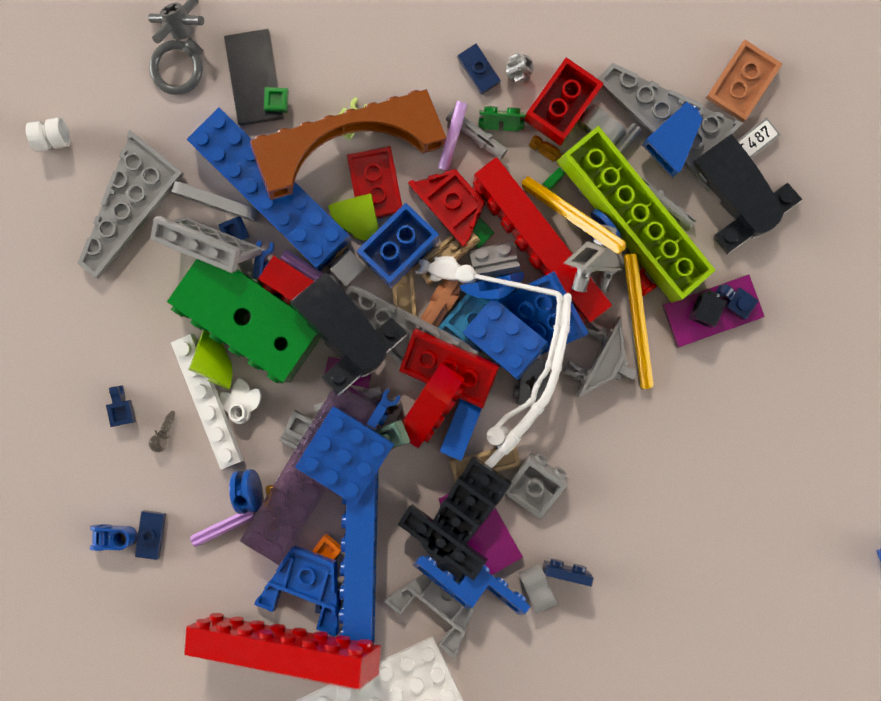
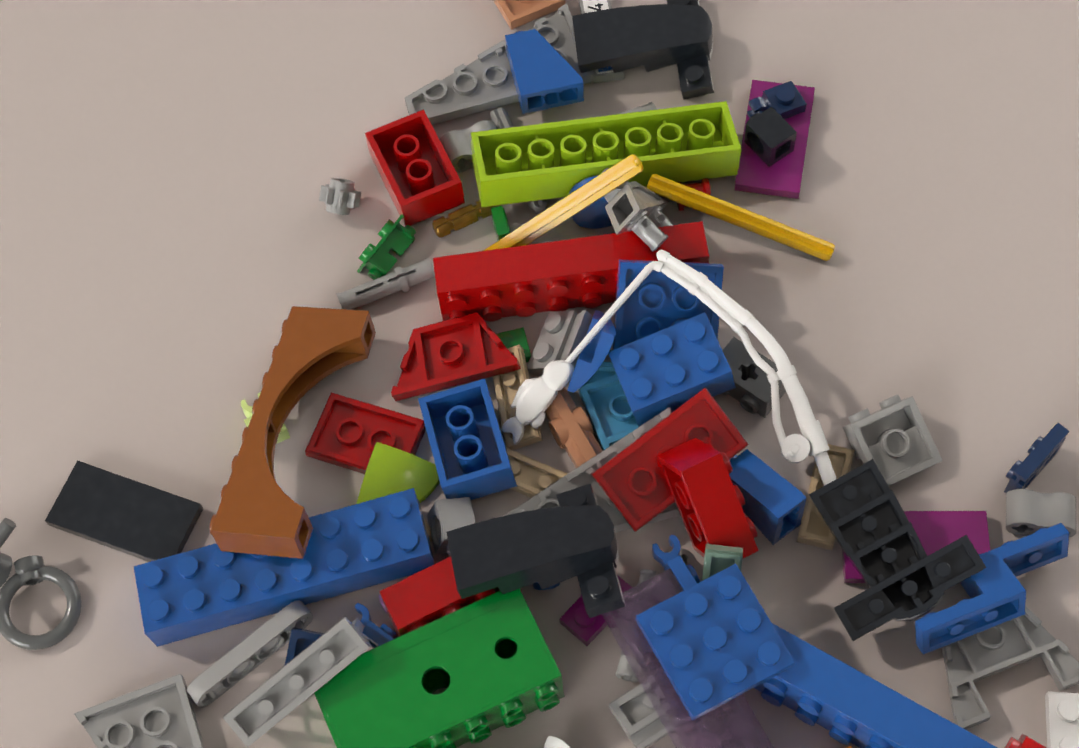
camera: 55 degrees left, 25 degrees down
green tile [264,87,289,113] -> none
lavender piece [438,101,468,171] -> none
dark blue plate [457,43,501,95] -> none
light grey connector [563,316,637,398] -> none

